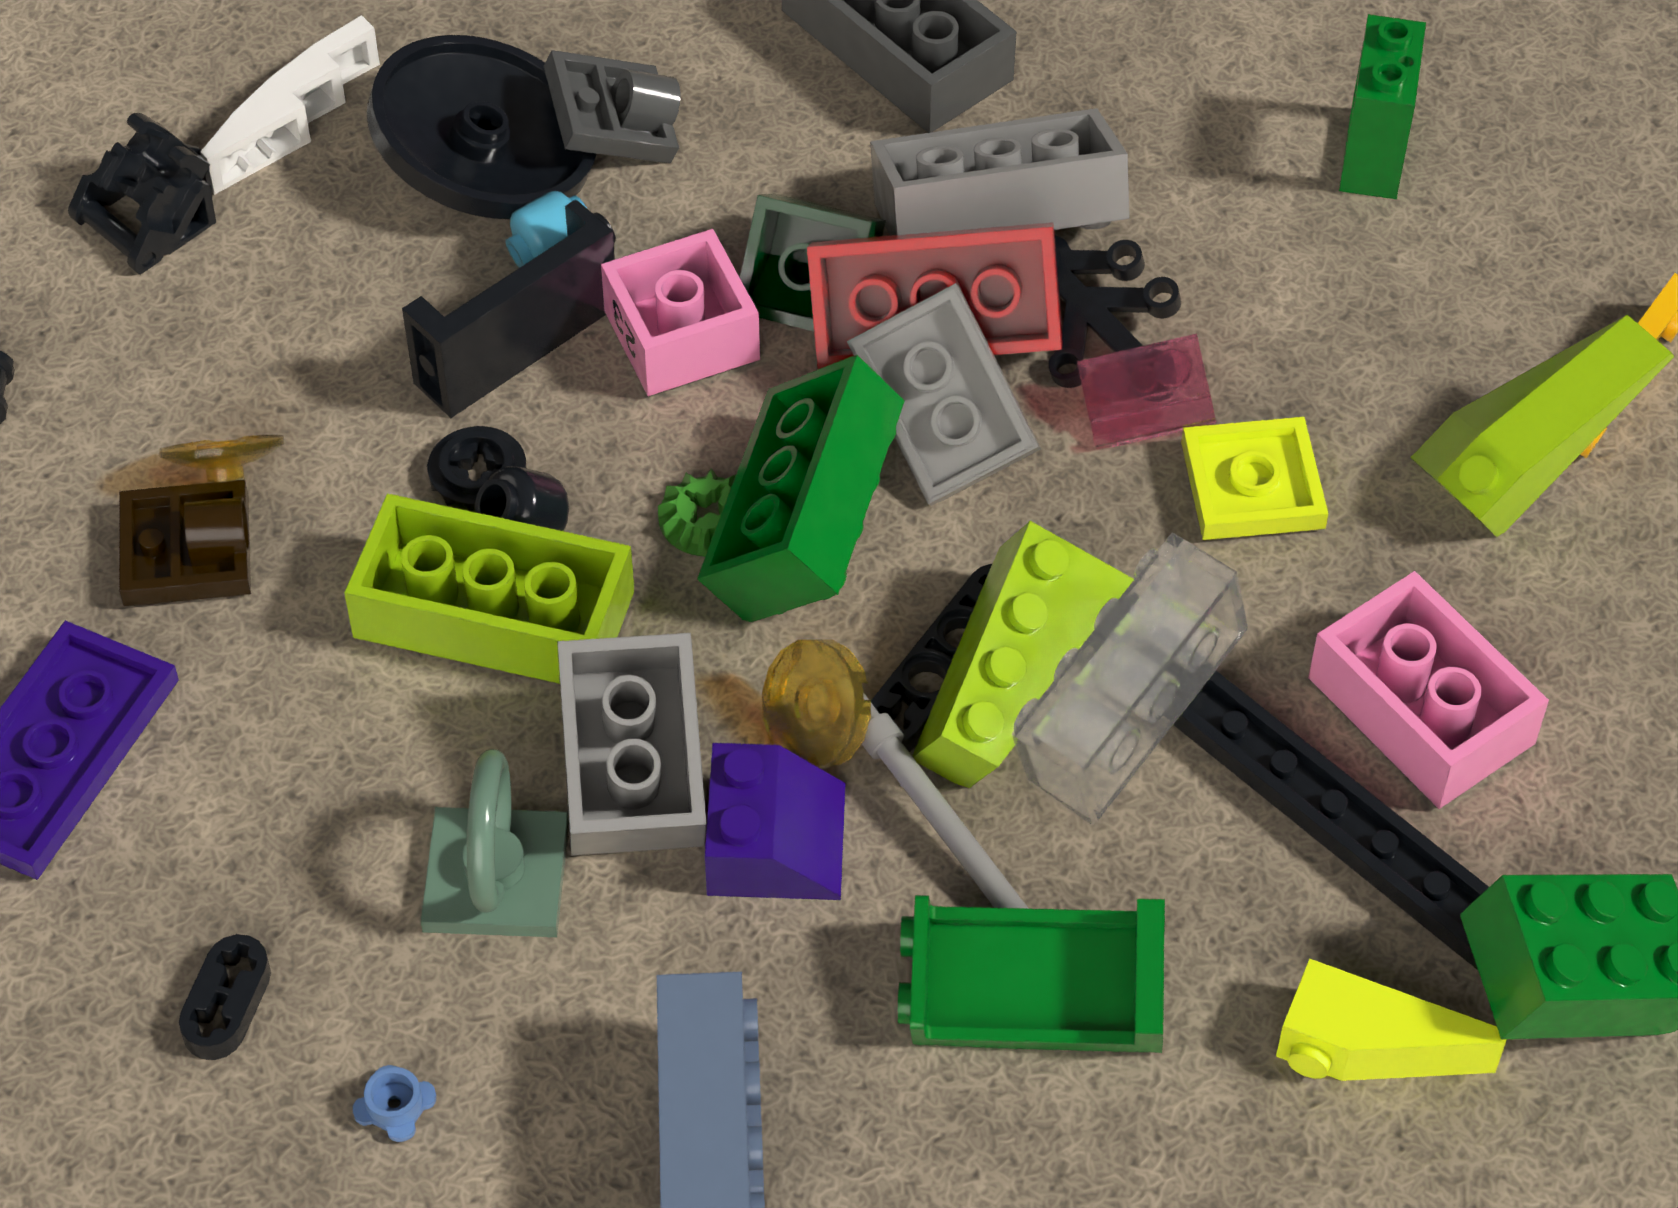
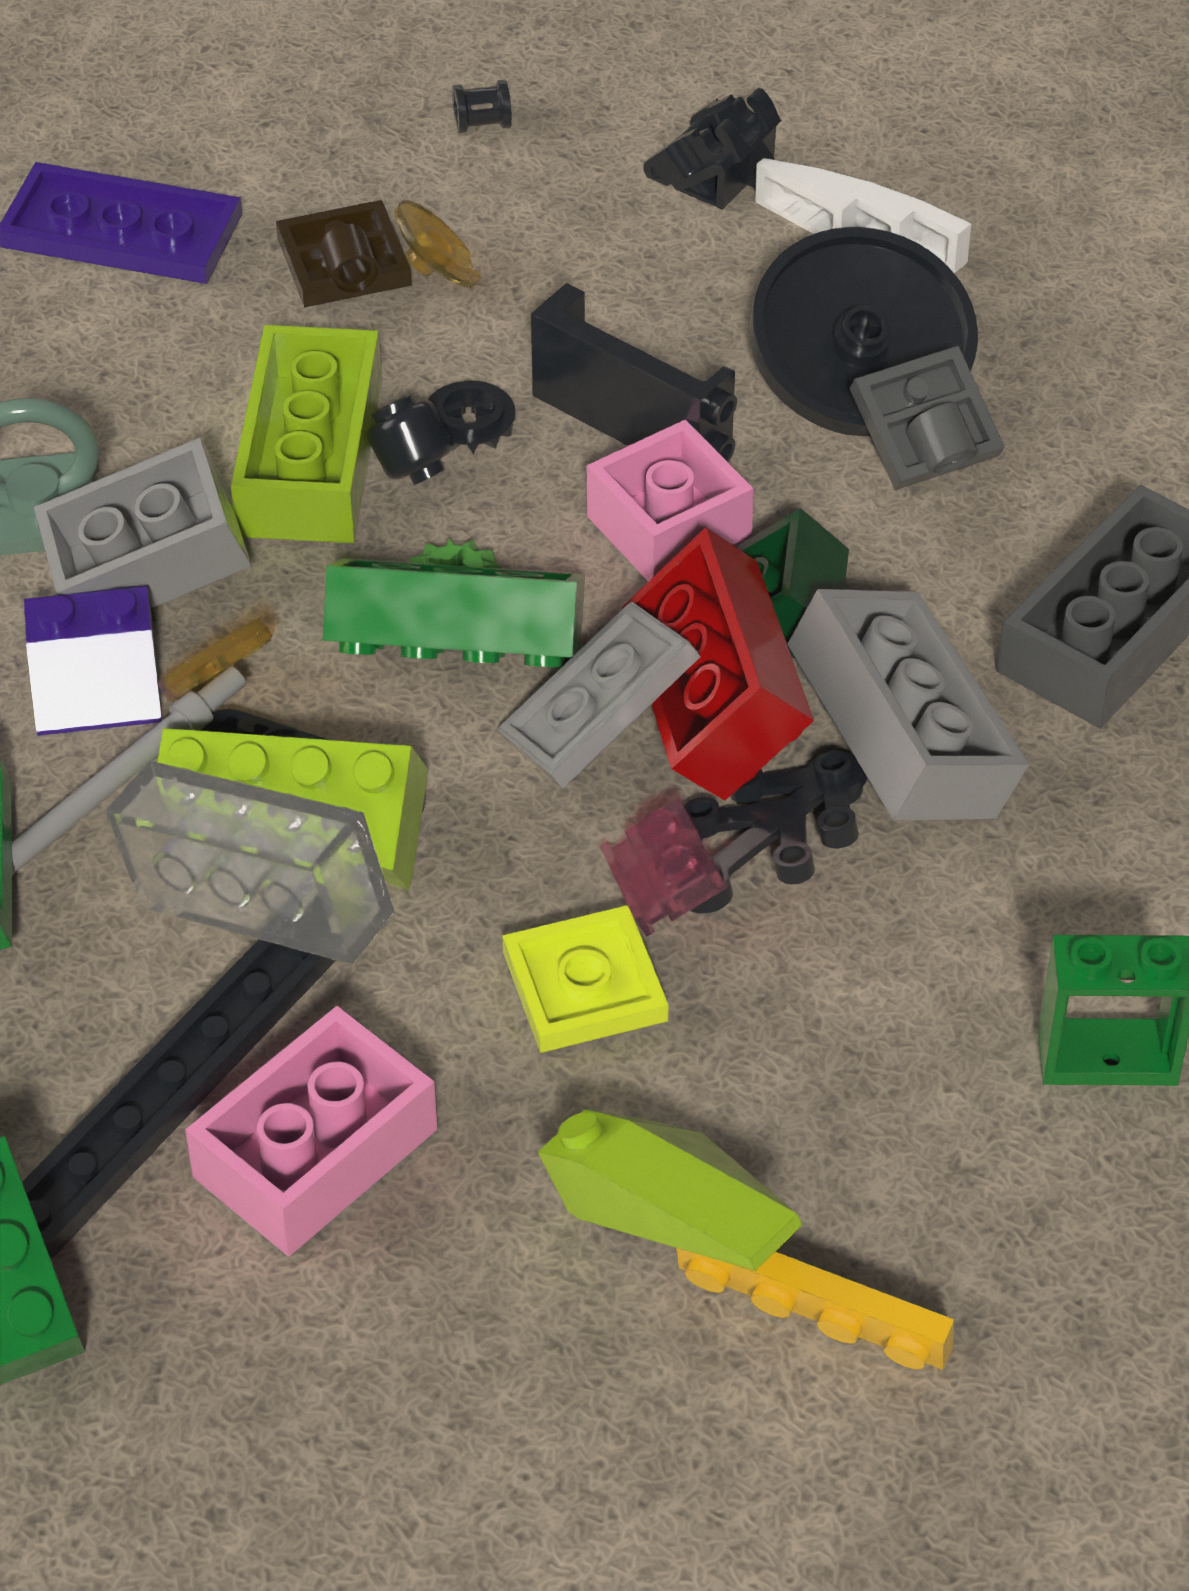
camera: 80 degrees right, 5 degrees down
medium azure head [506,191,587,268] -> none

